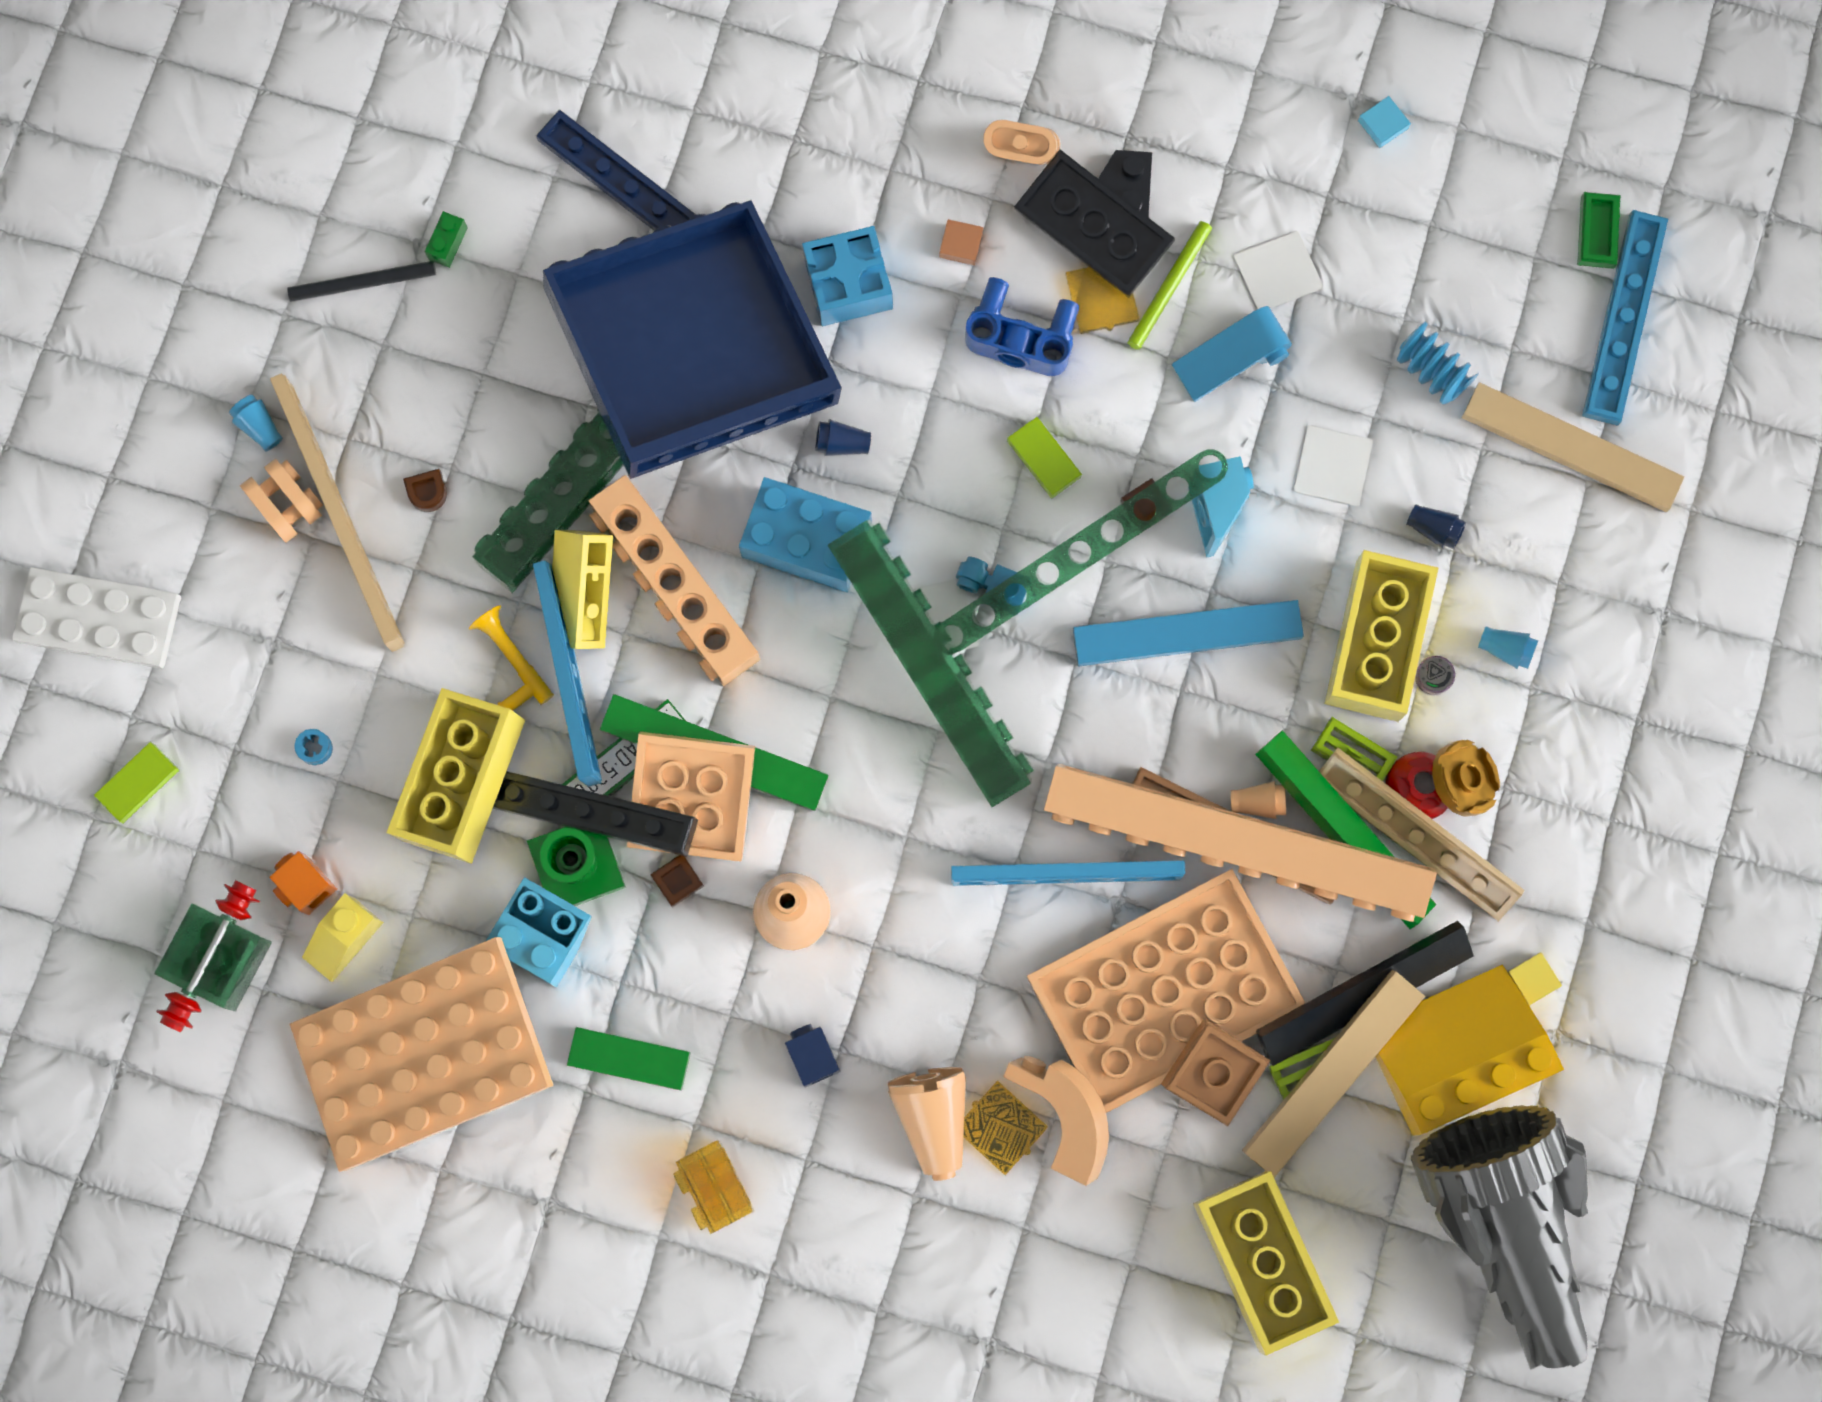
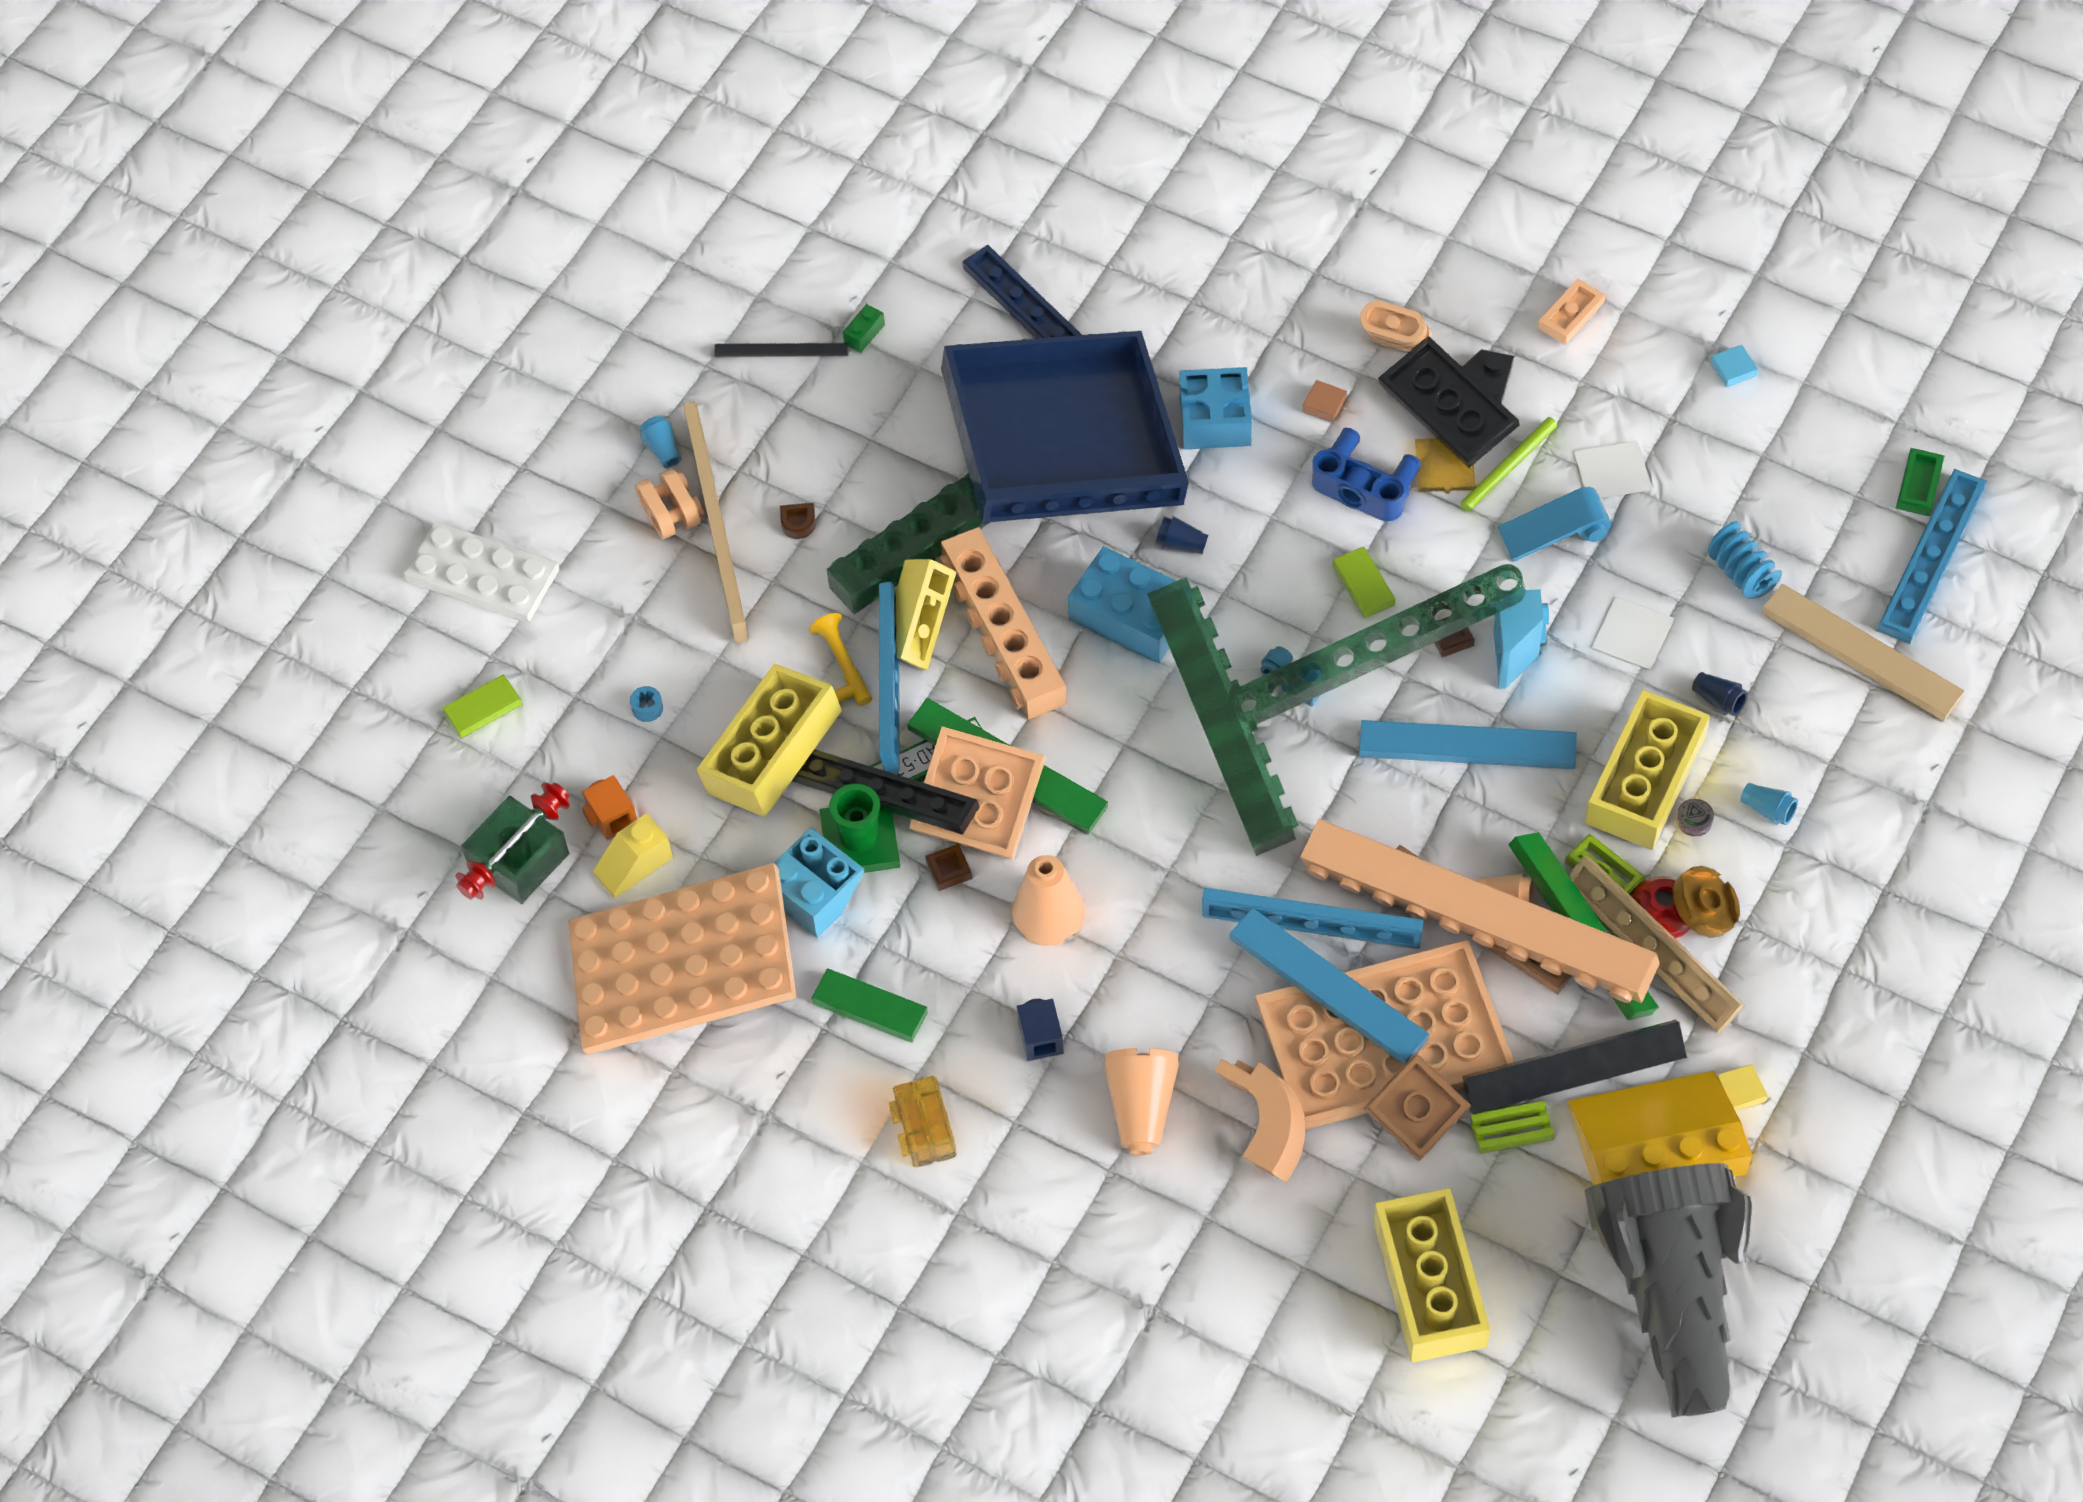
camera: 15 degrees right, 20 degrees down
clear yellow piece [963,1080,1048,1175] -> none
tan tile [1242,970,1425,1178] -> none
none -> dark azure tile [1229,908,1429,1064]
none -> light nougat plate [1538,278,1605,345]

